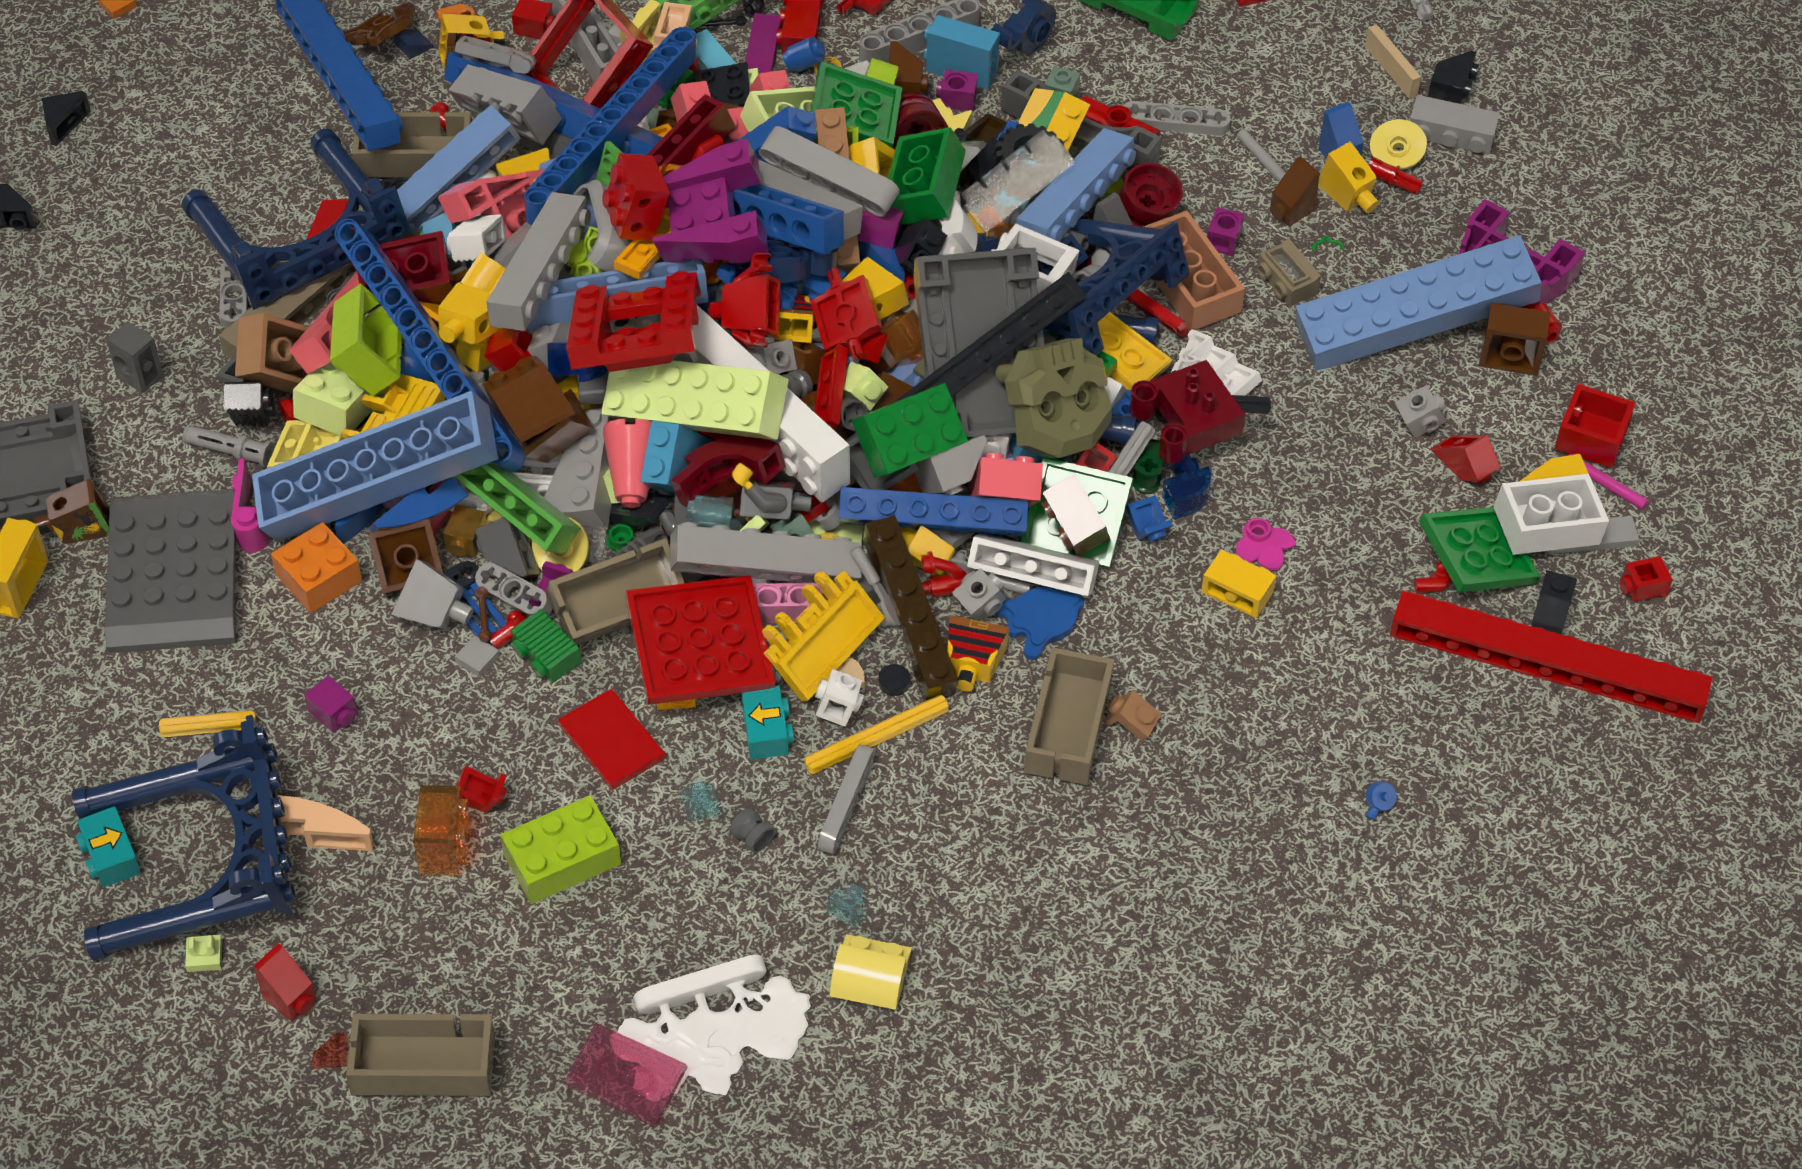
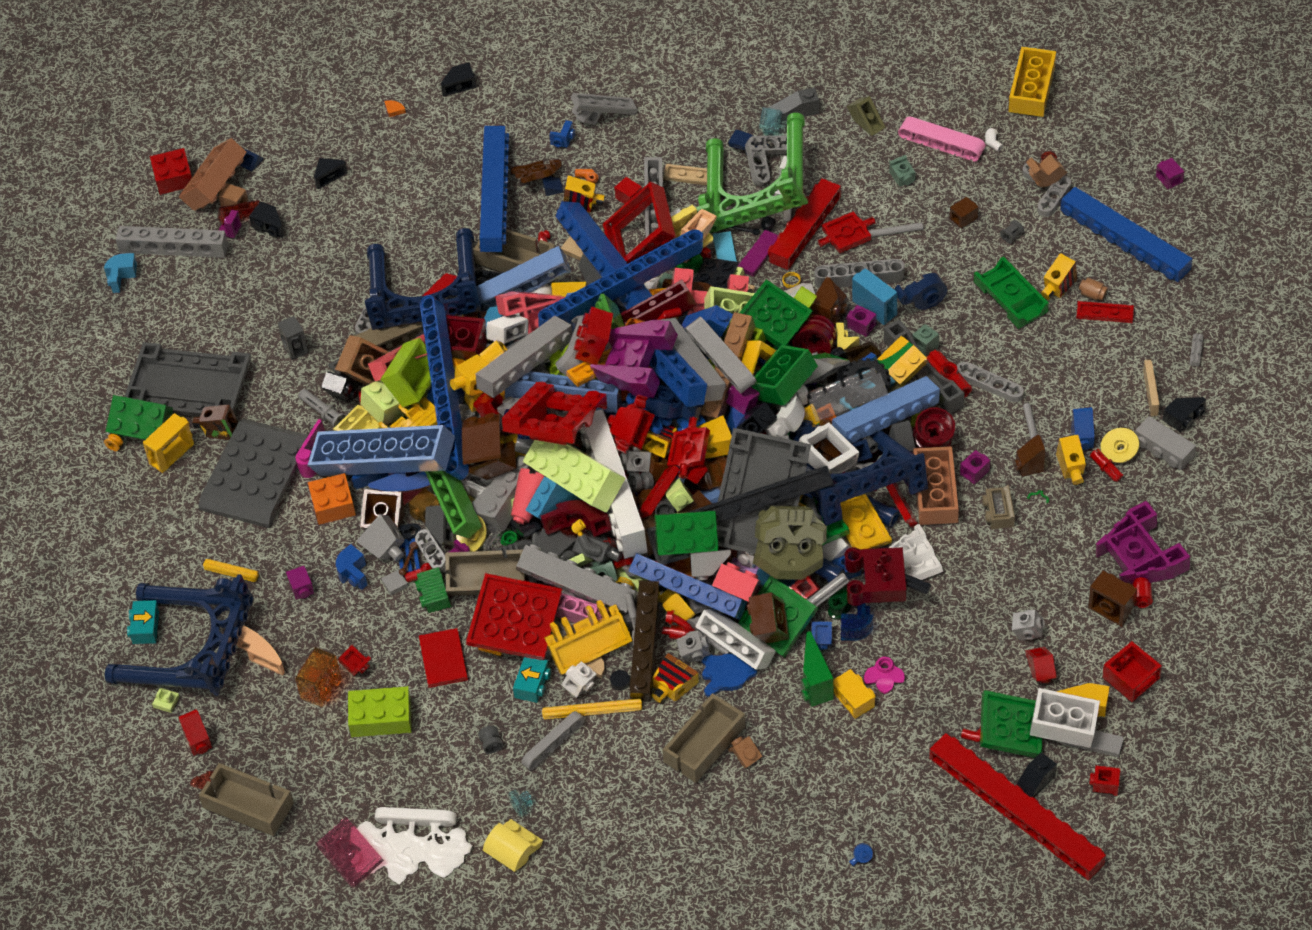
camera: 30 degrees right, 0 degrees up
light grey wedge [448,64,562,145] -> none
light grey hinge [454,35,536,75] -> none
clear light blue tile [681,781,720,822] -> none
clear light blue brick [686,495,733,528] -> none
blue brick [783,36,826,72] -> none
medium blue brick [1295,235,1542,371] -> none
dark pink bar [1570,453,1649,510] -> none
none -> blue brick [336,544,367,590]
none -> green slope [801,631,834,707]

